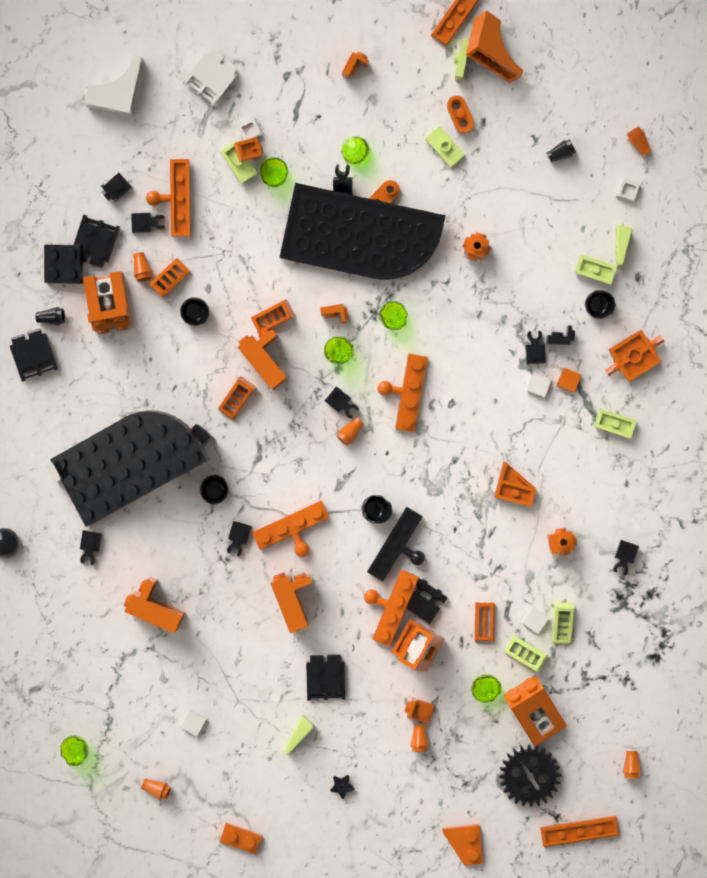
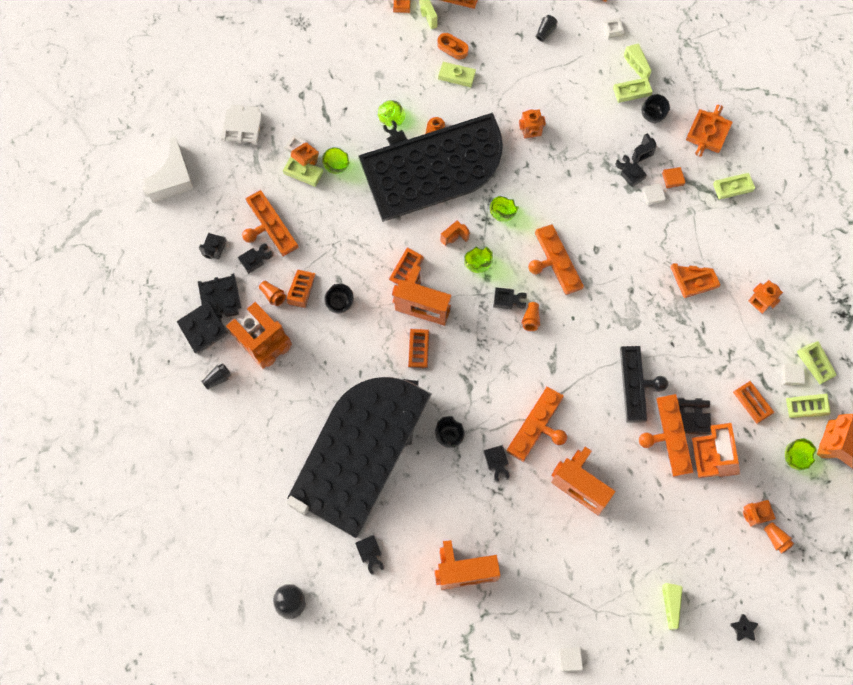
camera: 30 degrees left, 20 degrees down
black plate [9,328,59,382] -> none
black plate [306,655,345,701] -> none
orange bracket [342,52,369,79] -> none
black hair [361,495,392,524] -> none
black plate [613,539,639,576] -> none

